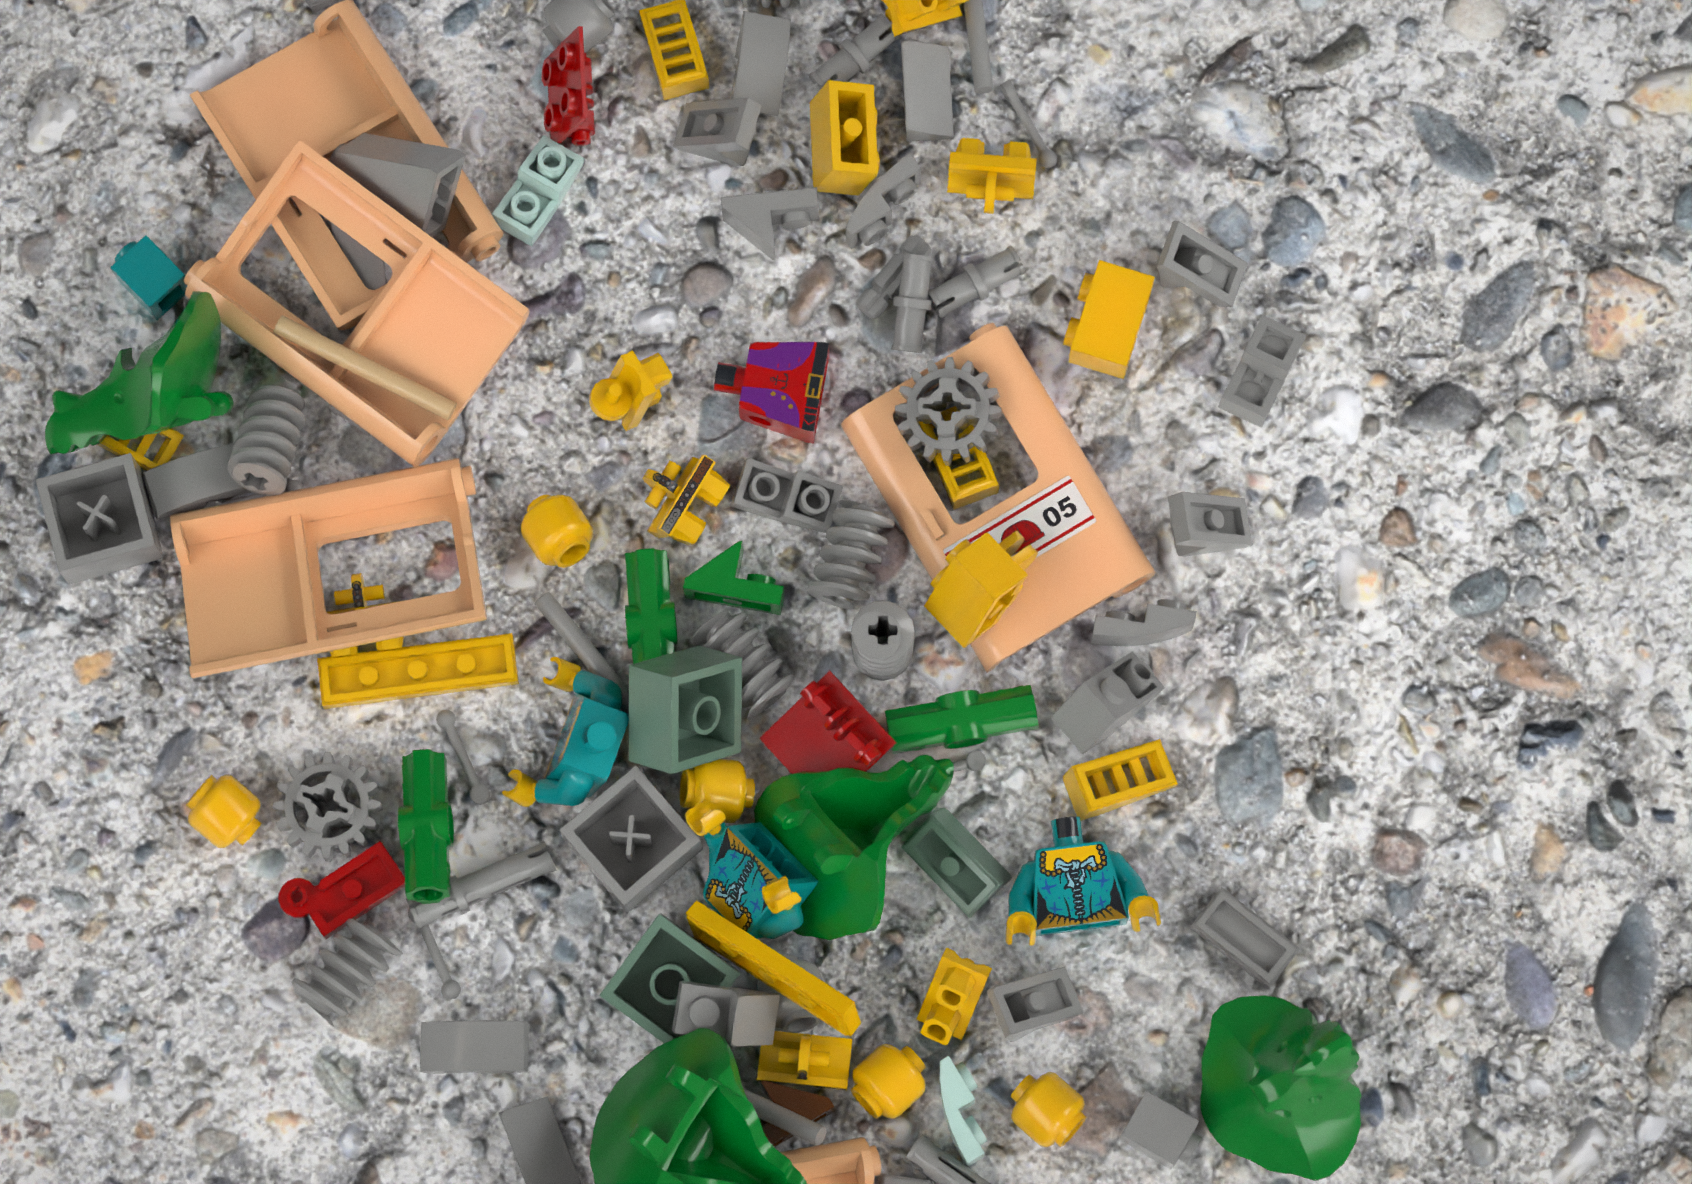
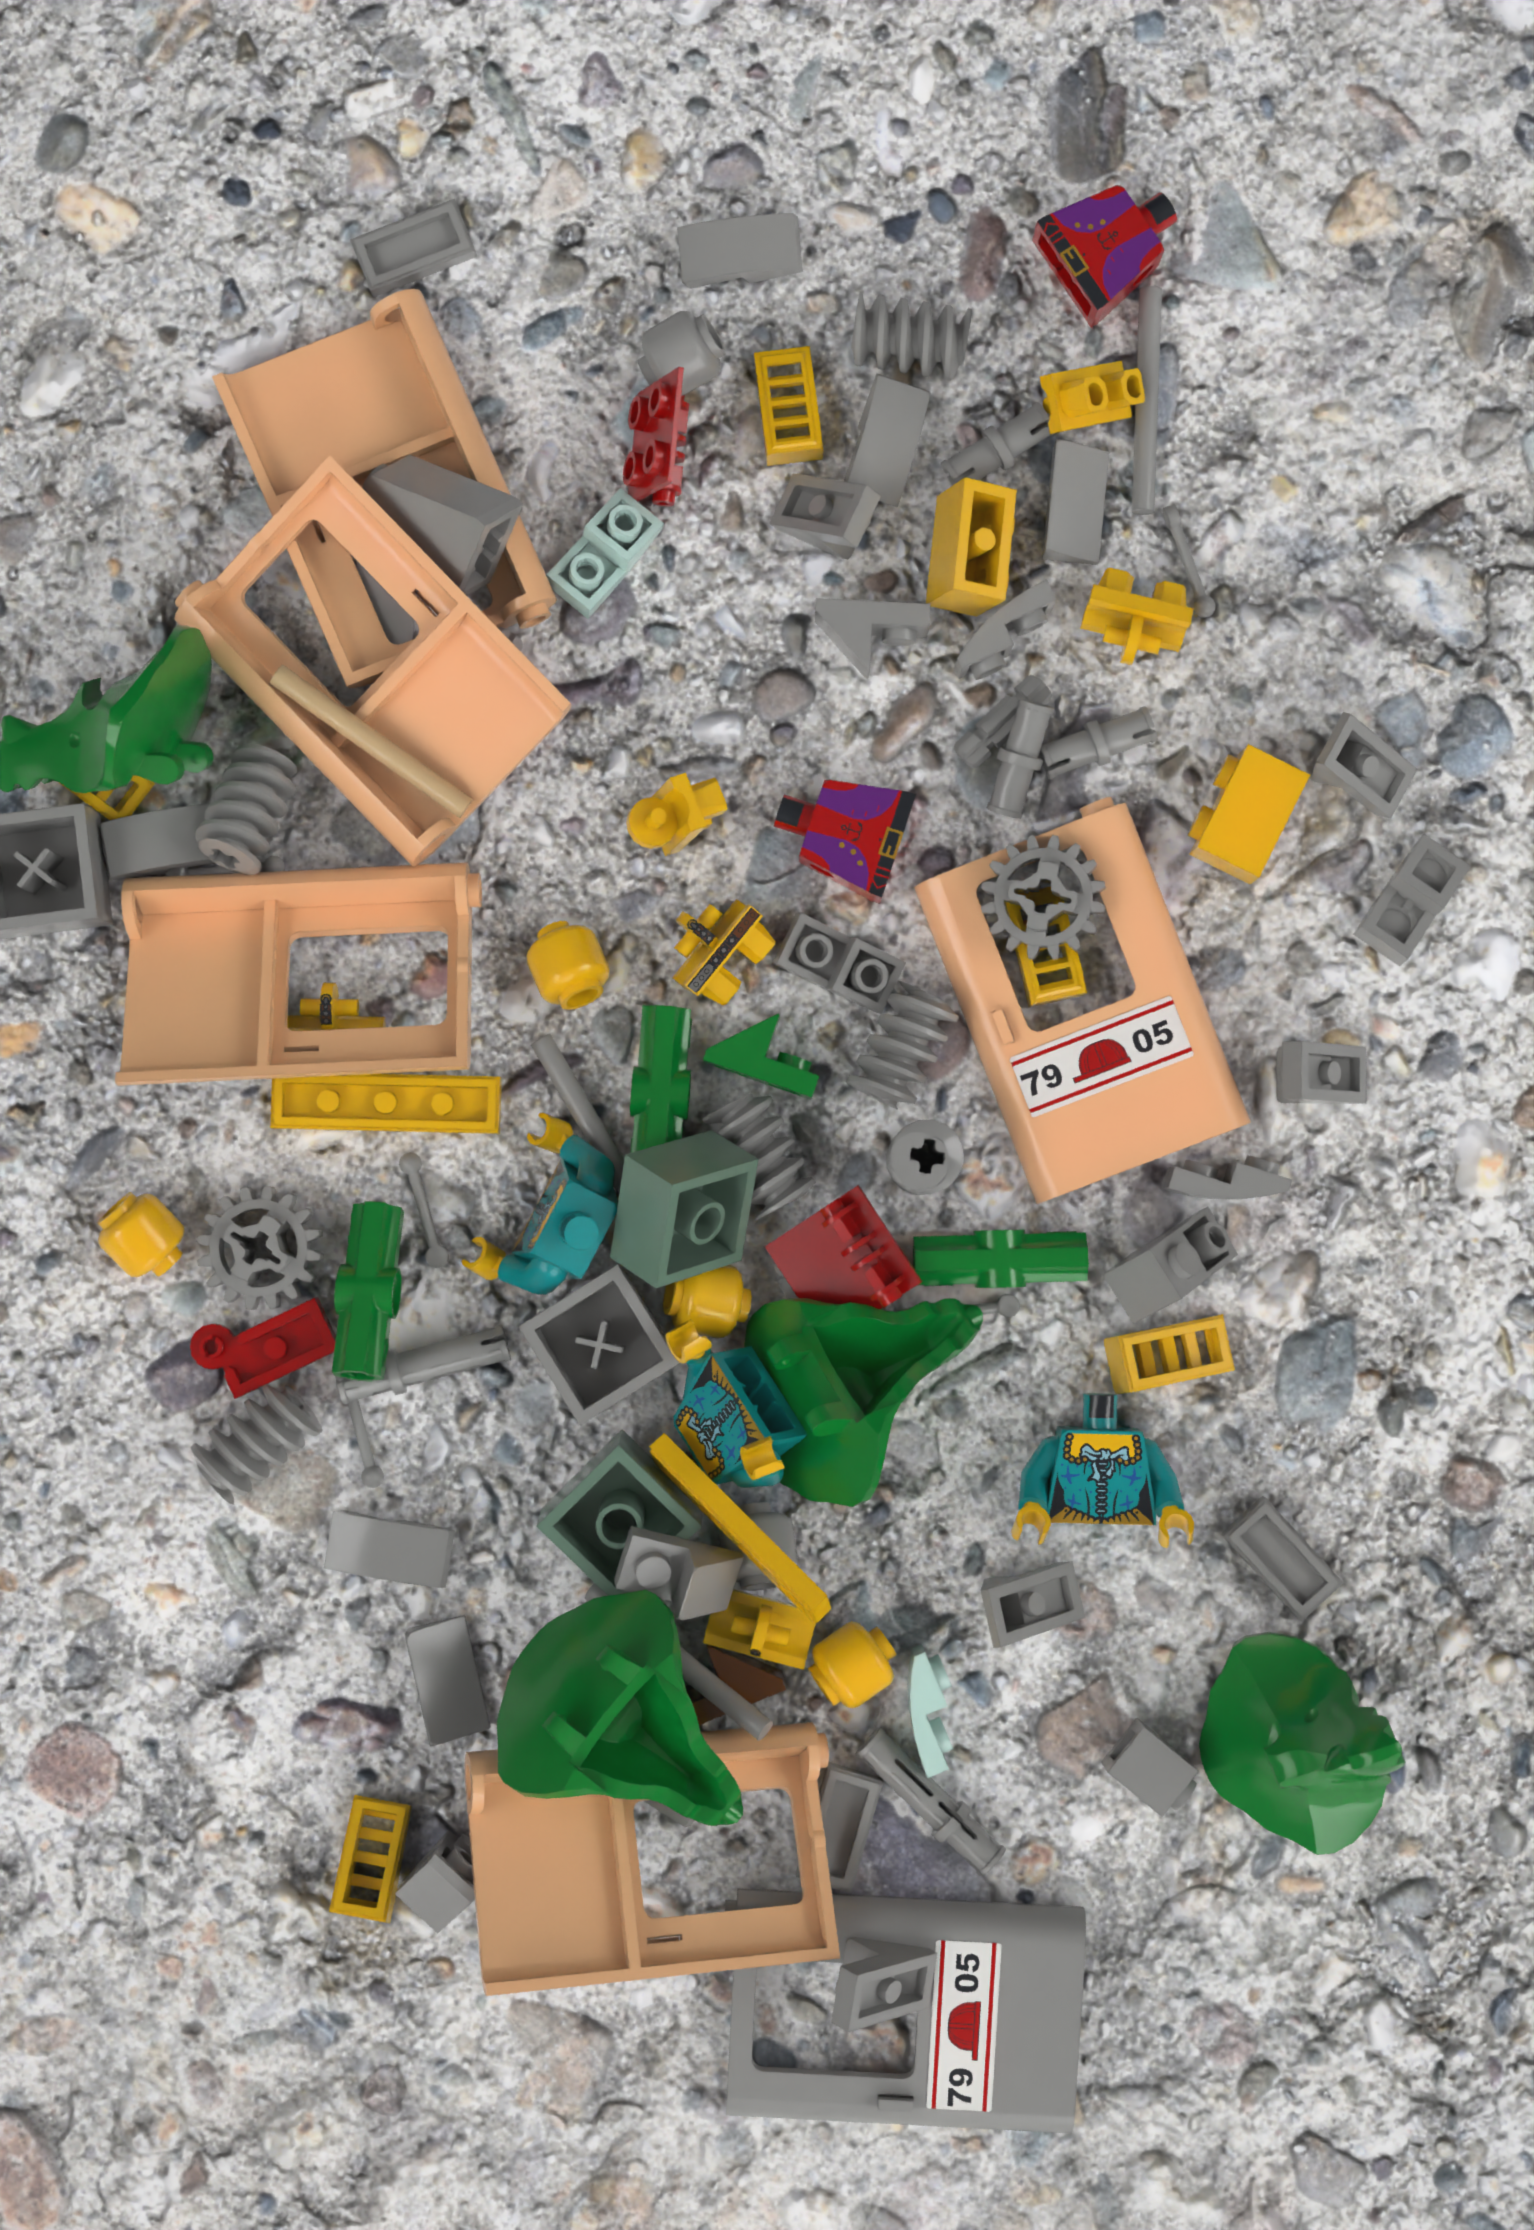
camera: 10 degrees right, 10 degrees up
teal brick [110,235,187,321] -> none
sand green slope [901,808,1012,918] -> none
yellow hips [916,947,992,1045] -> none
yellow brick [924,531,1038,648] -> none
yellow head [1010,1072,1087,1147] -> none

